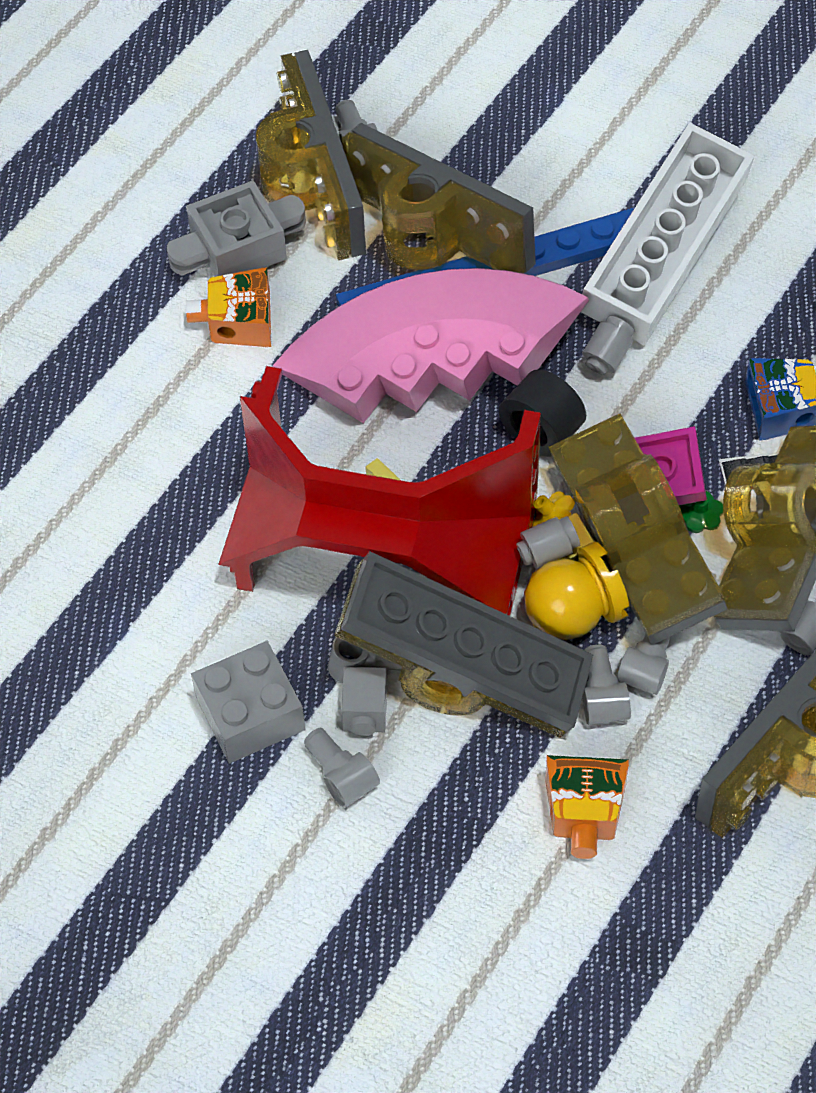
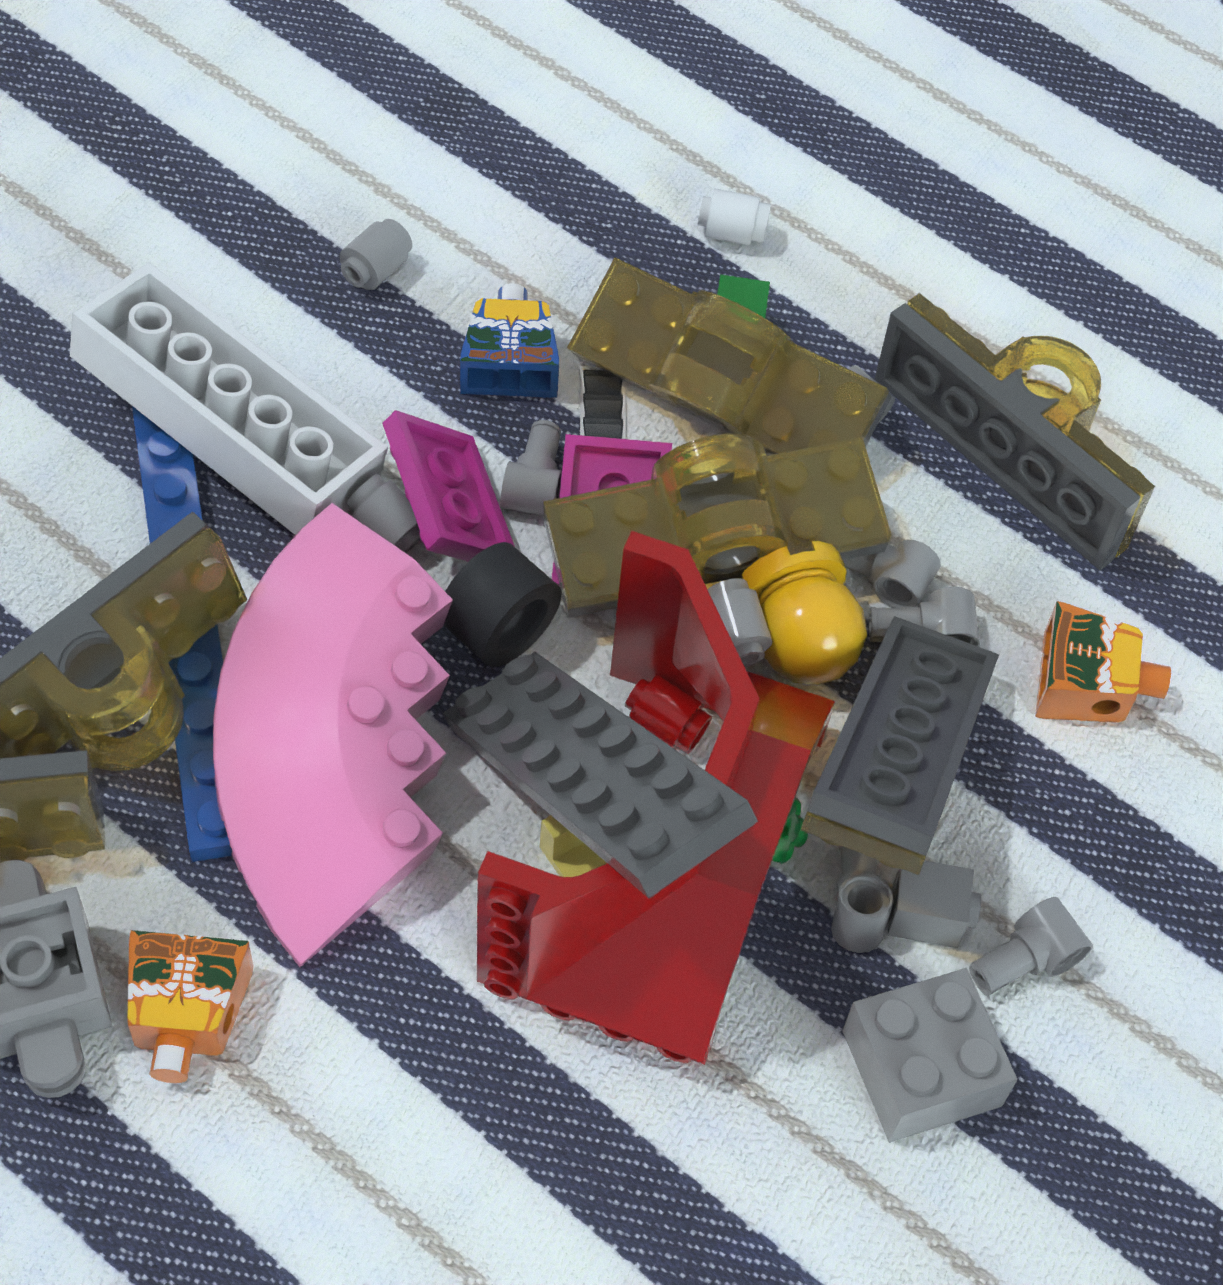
camera: 90 degrees left, 0 degrees up
none -> dark pink plate [382,410,515,562]
none -> dark grey plate [442,652,758,898]
none -> light grey pin [500,420,562,516]

